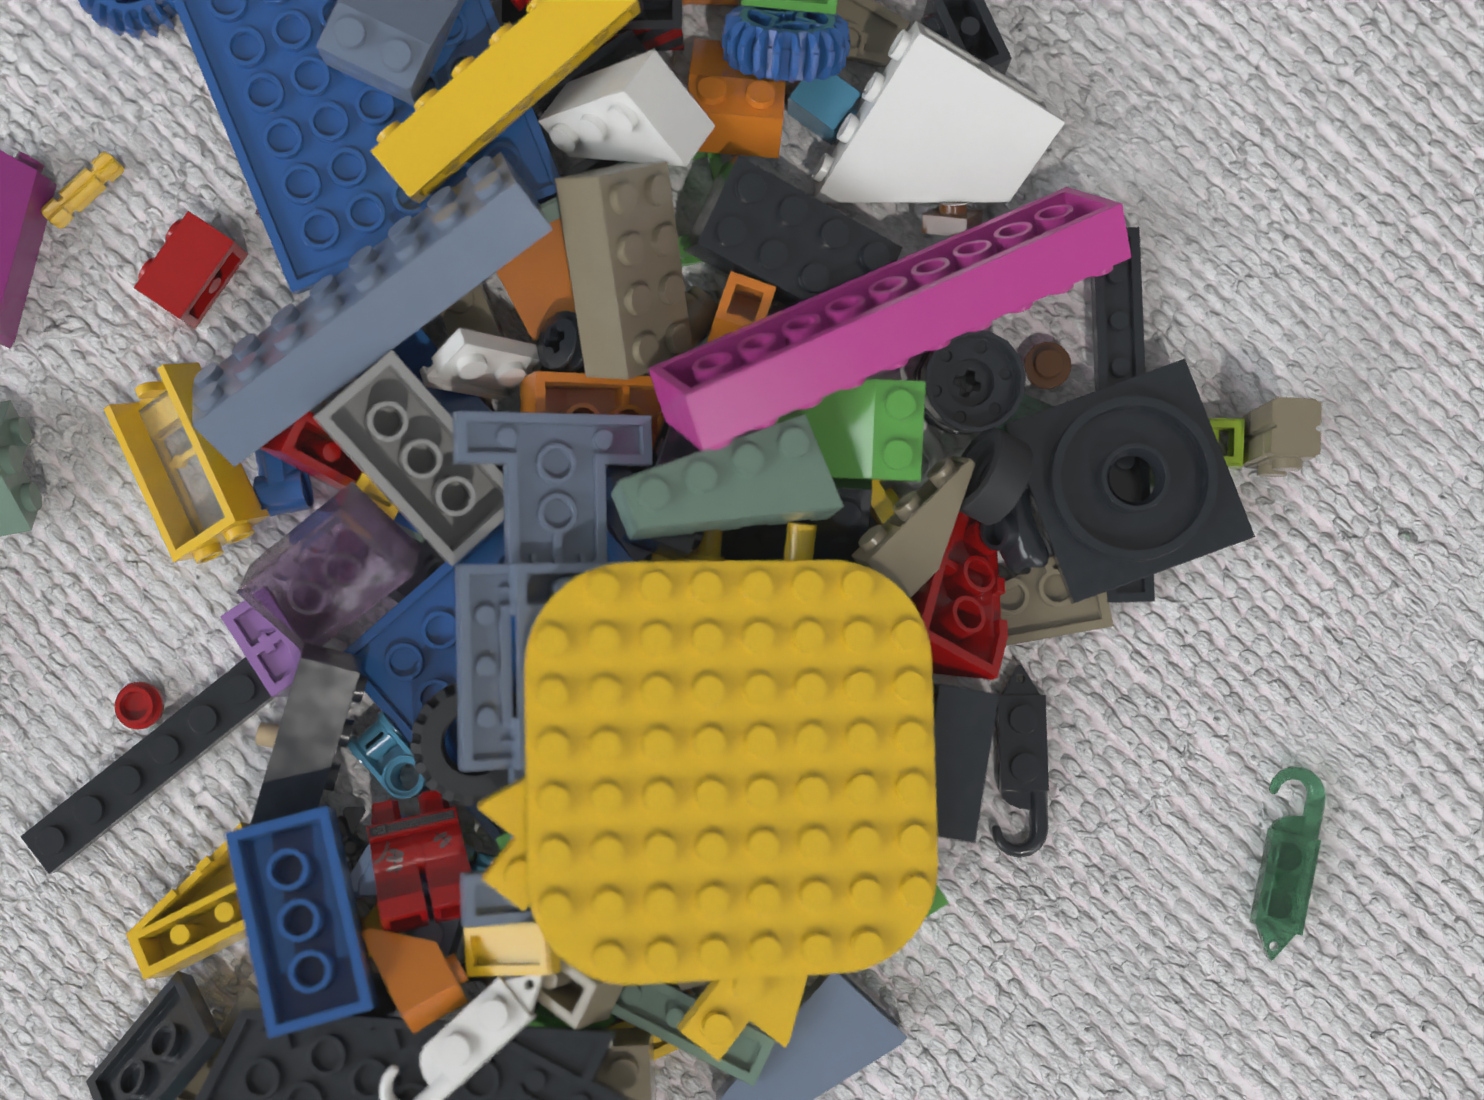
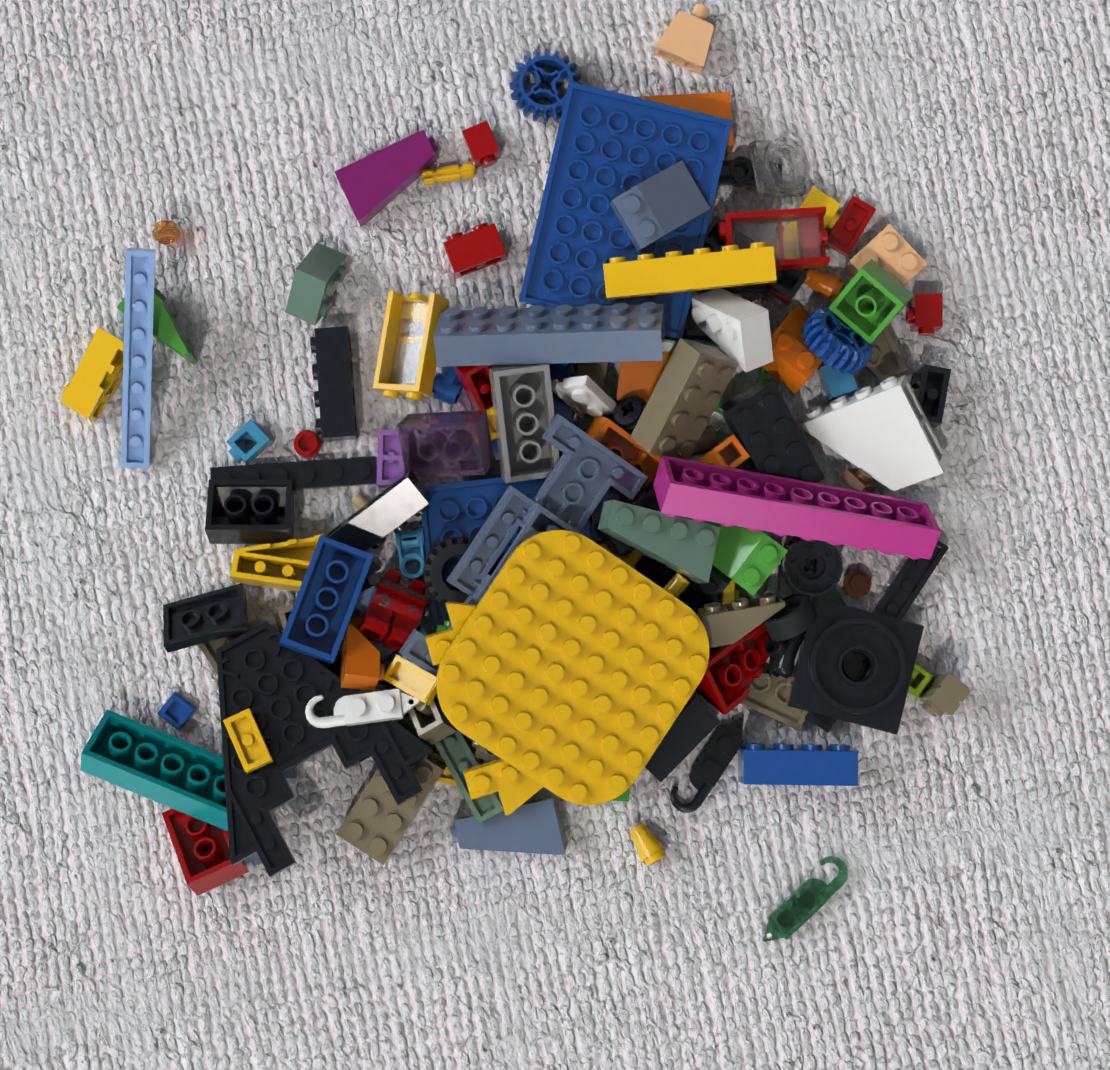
camera: 30 degrees right, 0 degrees up
none -> black slope [205,479,295,544]
none -> dark azure brick [226,420,273,464]
none -> black brick [310,326,358,442]
none -> red brick [462,121,501,168]
none -> yellow cone [629,823,666,867]
none -> blue brick [738,743,858,786]

